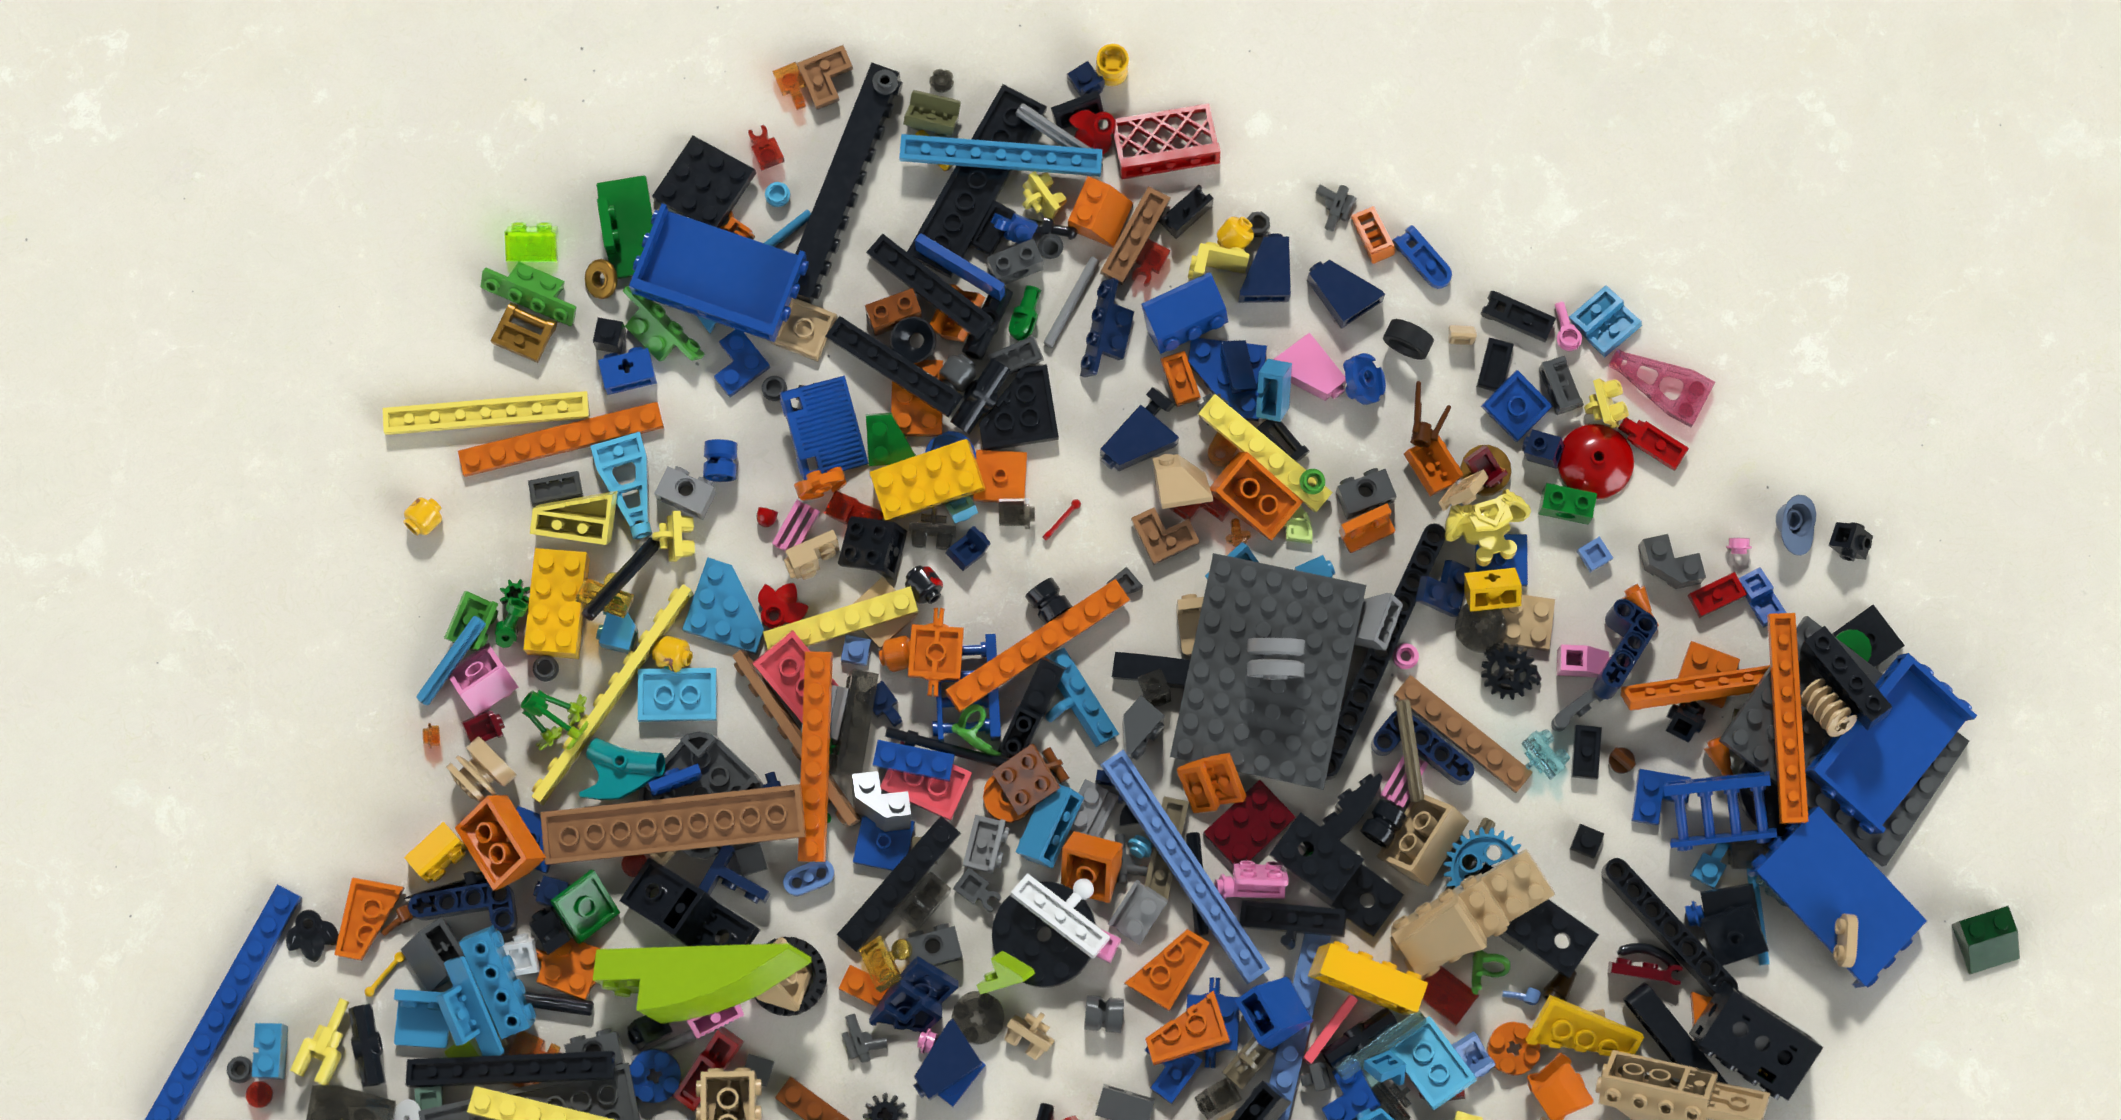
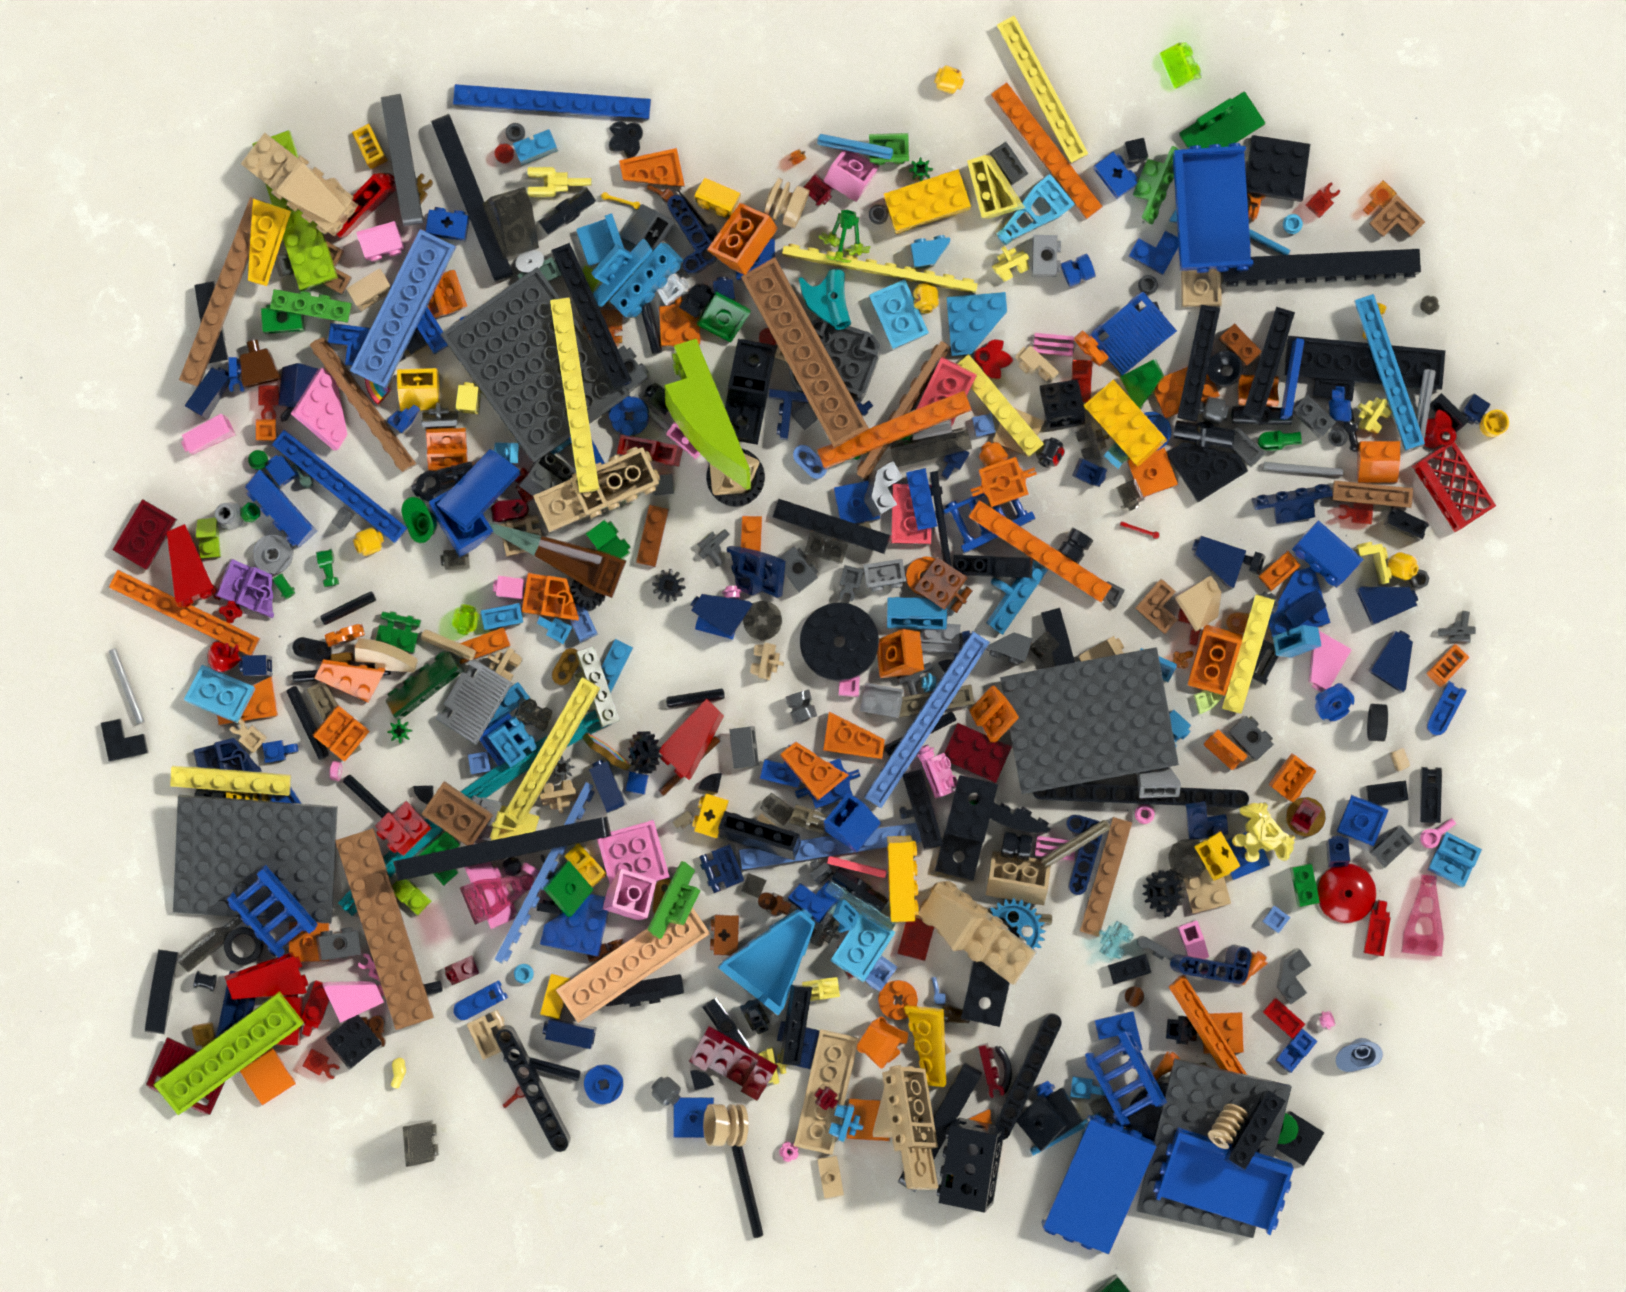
camera: 75 degrees right, 10 degrees up
bright green bracket [480,262,576,326] -> none
pearl gold plate [491,302,557,363] -> none
green leg [495,598,528,648] -> none
clear yellow plate [576,572,634,618] -> none
black axle [581,537,660,621] -> none
pearl gold piece [584,259,618,299] -> none
blue plate [648,764,702,797] -> none
red hinge [756,507,778,527] -> none
clear yellow plate [859,936,912,993] -> none
dark grey plate [872,69,898,95] -> none
olive bracket [903,90,961,136] -> none
bright green piece [951,704,1001,756] -> none
lime slope [977,951,1035,994] -> none
white plate [1011,873,1110,959] -> none
light grey wheel [1247,638,1305,680] -> none
bright green plate [1299,469,1325,495] -> none
reddish brown plant [1410,381,1451,447] -> none
tan plate [1438,469,1489,511] -> none
bright green piece [1471,950,1510,995] -> none
black plate [1569,824,1604,859] -> none
light yellow hips [1584,378,1629,429] -> none
orange plate [1767,613,1808,824] -> none
black brick [1829,522,1873,561] -> none
tan plate [1833,914,1858,968] -> none

